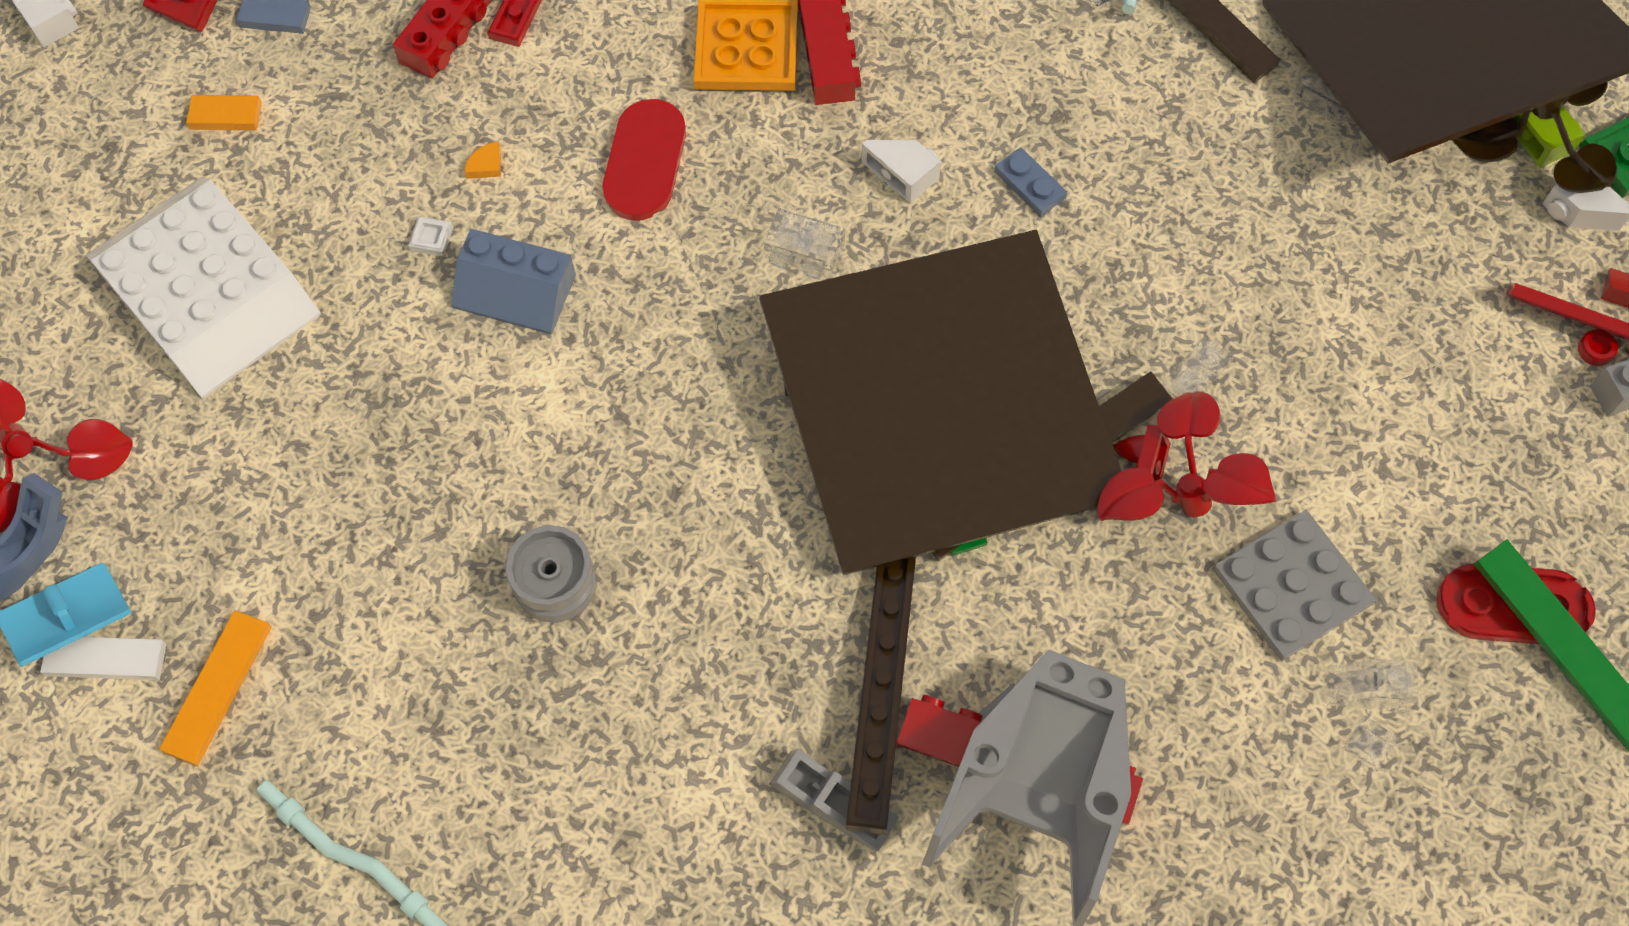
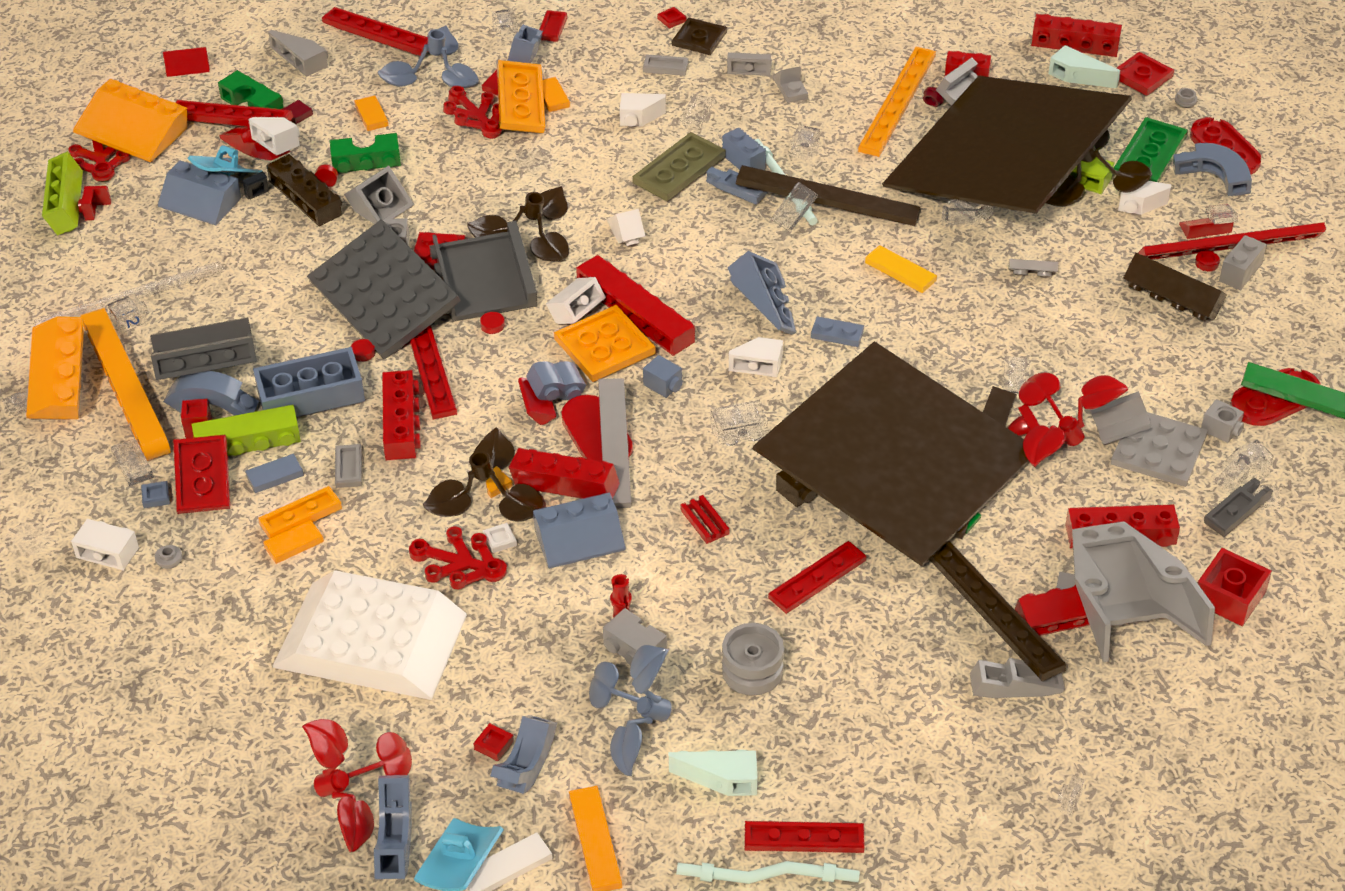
camera: 35 degrees left, 20 degrees down
none -> light grey plate [155,545,182,569]
none -> light orange plate [258,486,342,539]
none -> light grey tile [335,444,362,488]
none -> red plant [409,526,507,590]
none -> dark brown plant [423,427,544,522]
none -> red plate [473,723,514,762]
none -> sand blue arch [490,715,557,794]
none -> red brick [509,448,620,499]
none -> red slope [518,377,556,425]
none -> sand blue brick [526,361,586,401]
none -> sand blue plant [589,645,672,776]
none -> light grey tile [598,378,631,508]
none -> light grey brick [603,608,667,666]
none -> red pin [610,574,632,618]
none -> sand blue brick [643,355,683,398]
none -> light aqua slope [668,750,758,796]
none -> red tile [680,495,730,544]
none -> sand blue wedge [727,251,796,335]
none -> red tile [744,821,865,853]
none -> red tile [768,540,867,614]
none -> yellow tile [865,245,937,293]
none -> light grey plate [1008,259,1058,277]
none -> red brick [1065,504,1180,548]
none -> light grey panel [1090,391,1152,445]
none -> dark brown brick [1123,252,1227,322]
none -> red brick [1197,548,1272,627]
none -> light grey brick [1201,399,1244,443]
none -> dark grey hinge [1204,477,1273,537]

